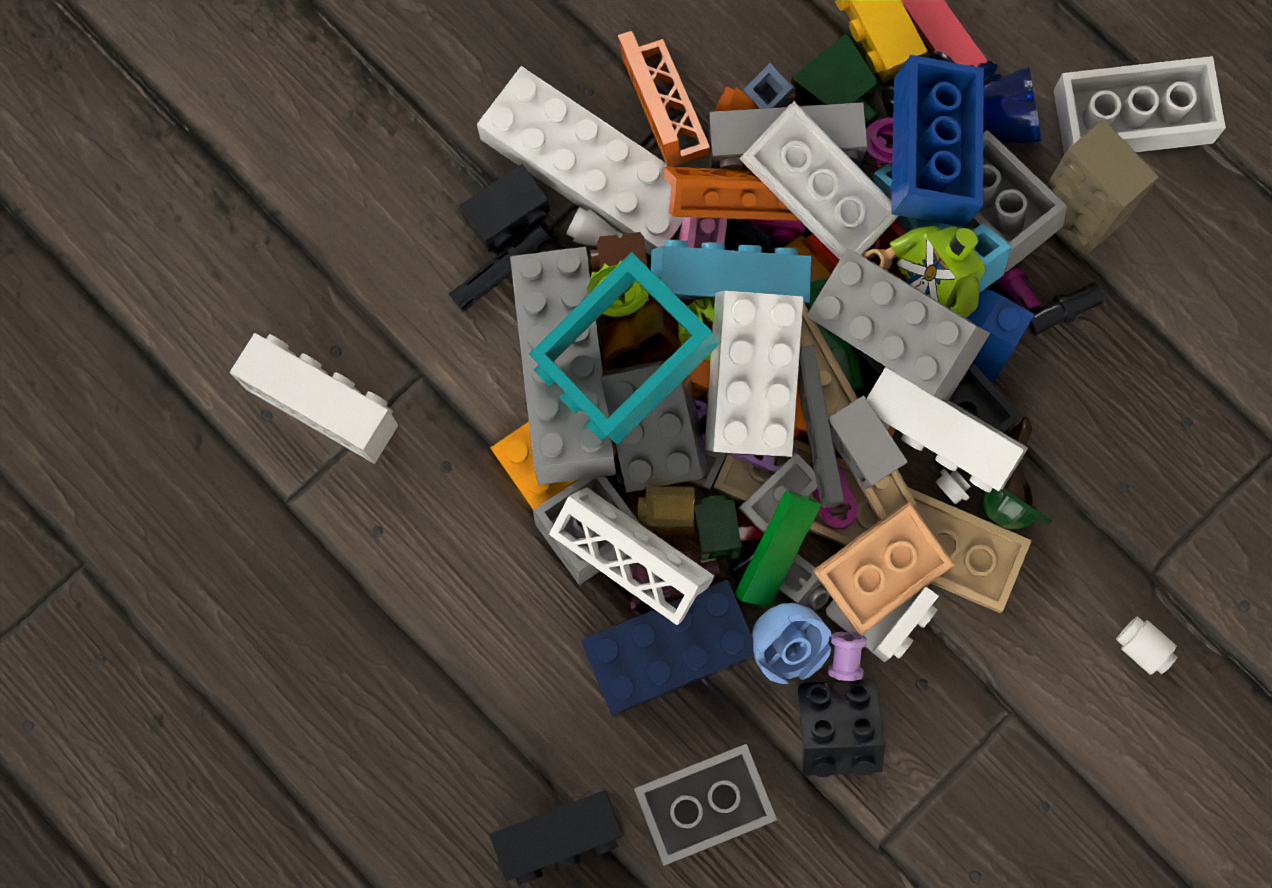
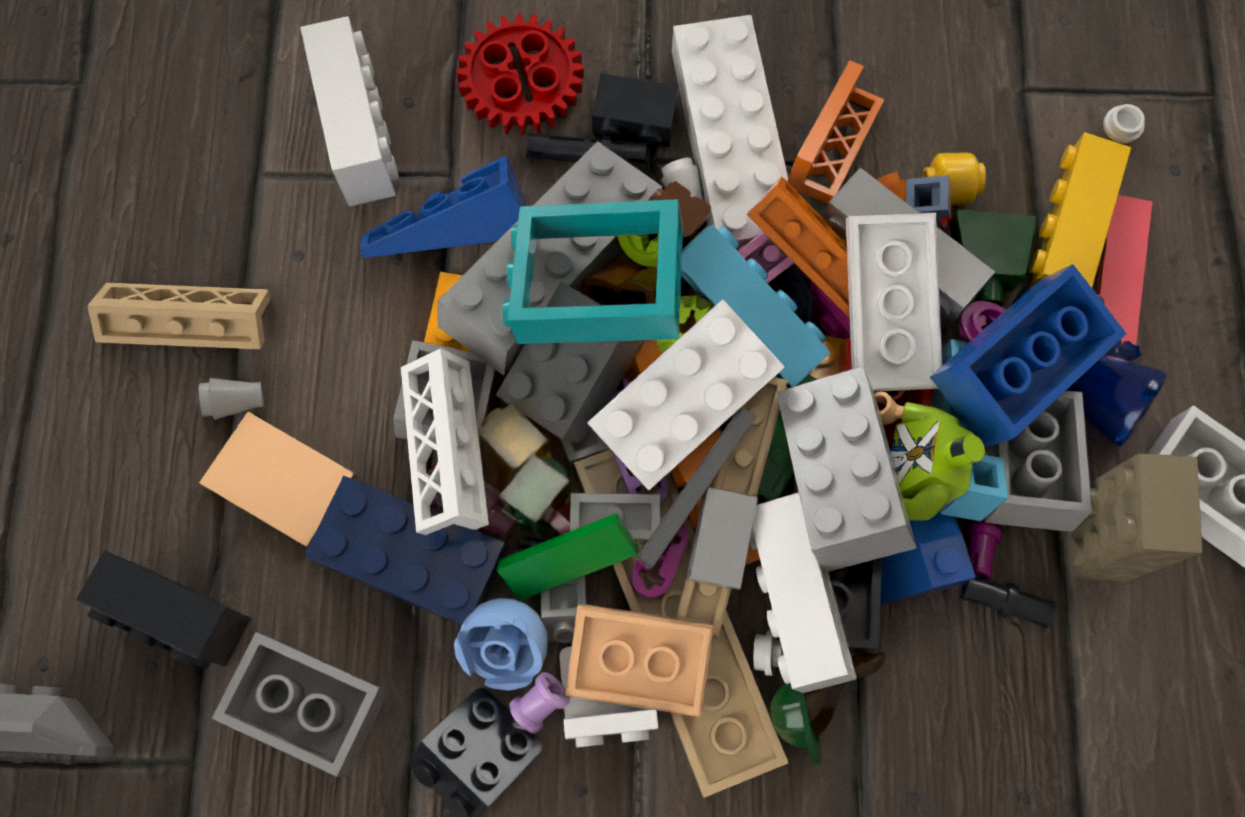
camera: 40 degrees right, 5 degrees down
none -> tan fence [87,283,270,349]
none -> light grey cone [199,378,264,420]
none -> light nougat tile [199,412,357,548]
none -> blue wedge [359,156,527,258]
none -> red gear [456,13,584,135]
none -> yellow head [922,152,986,206]

